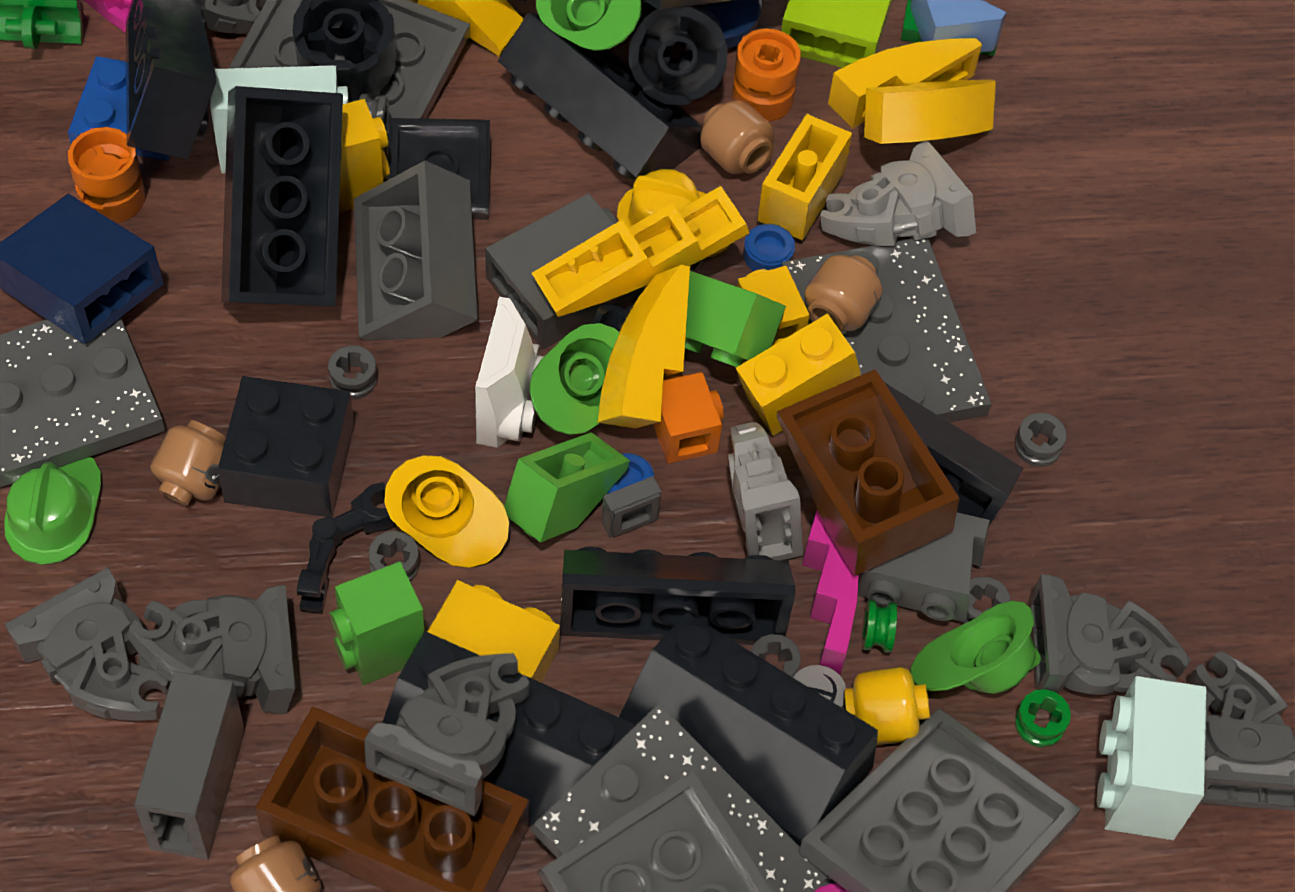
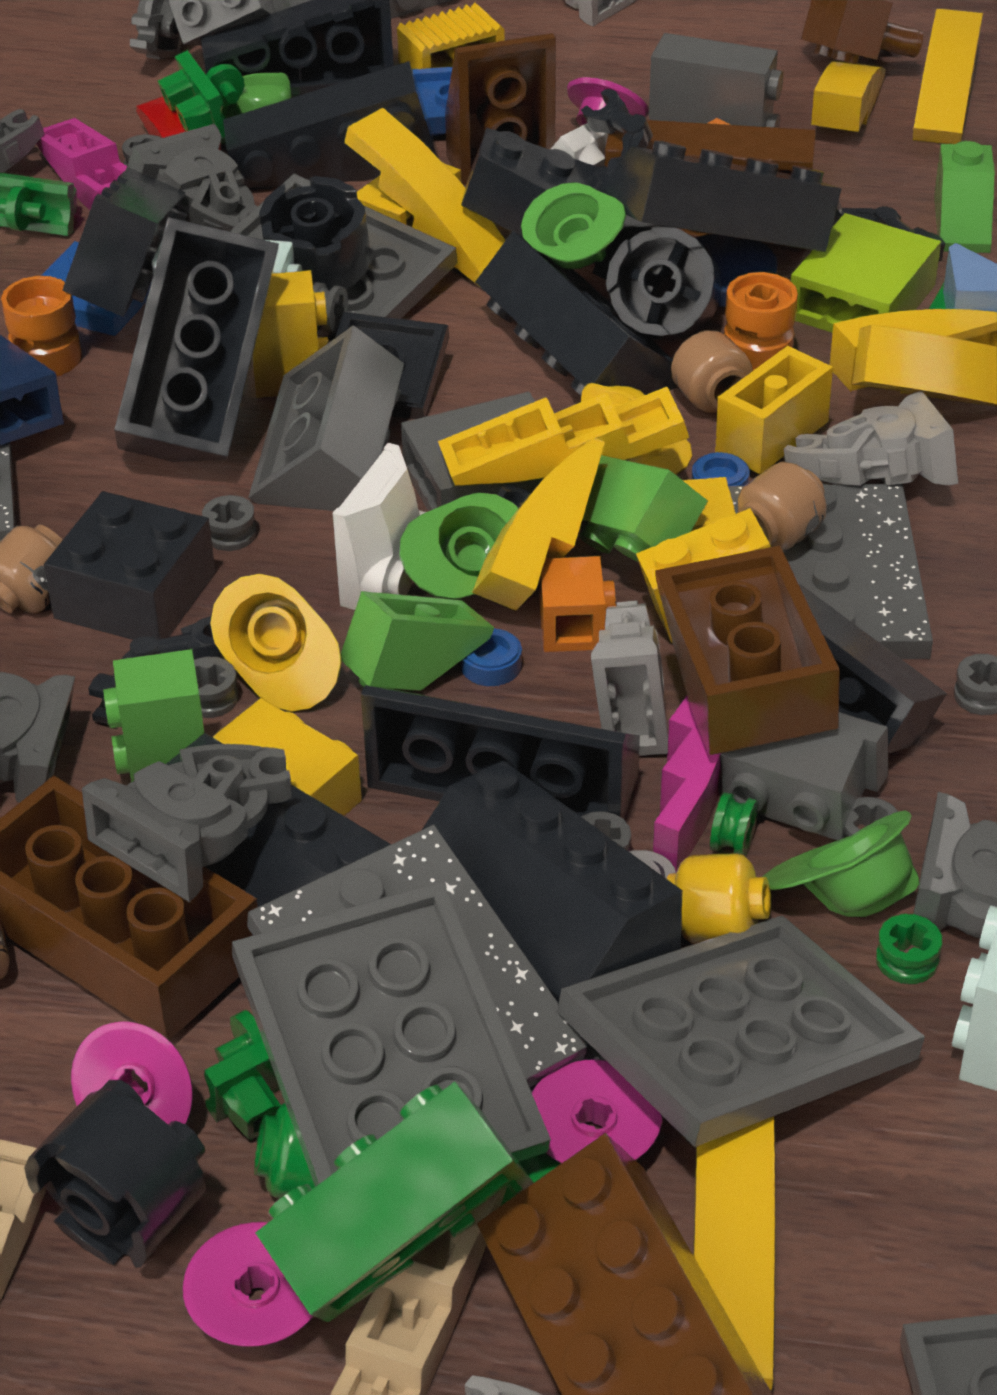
camera: 20 degrees right, 15 degrees down
dark grey tile [601,476,662,538] -> none

